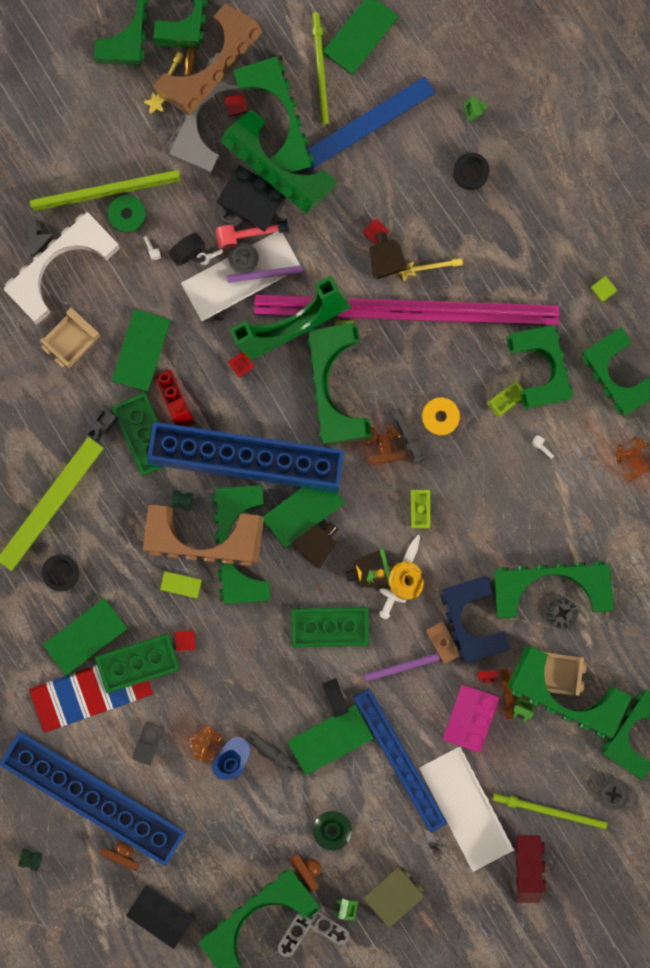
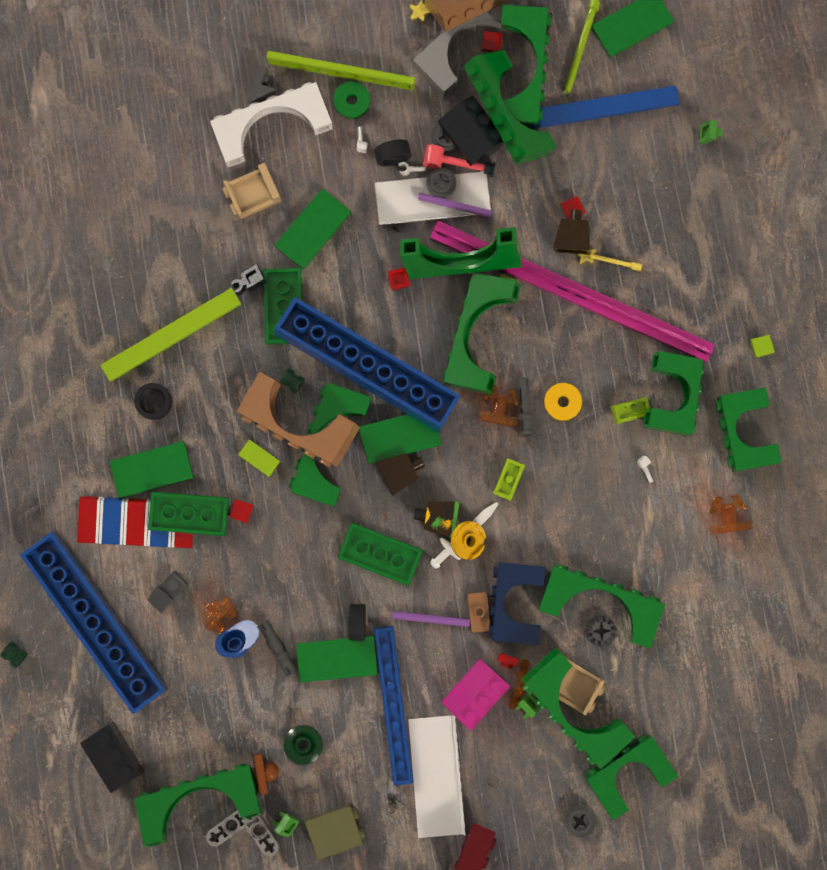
camera: 20 degrees right, 0 degrees up
dark orange tile [100,841,139,871] -> none
red slope [154,369,195,427] -> none
black tyre [453,152,490,190] -> none
lime bar [493,793,608,830] -> none

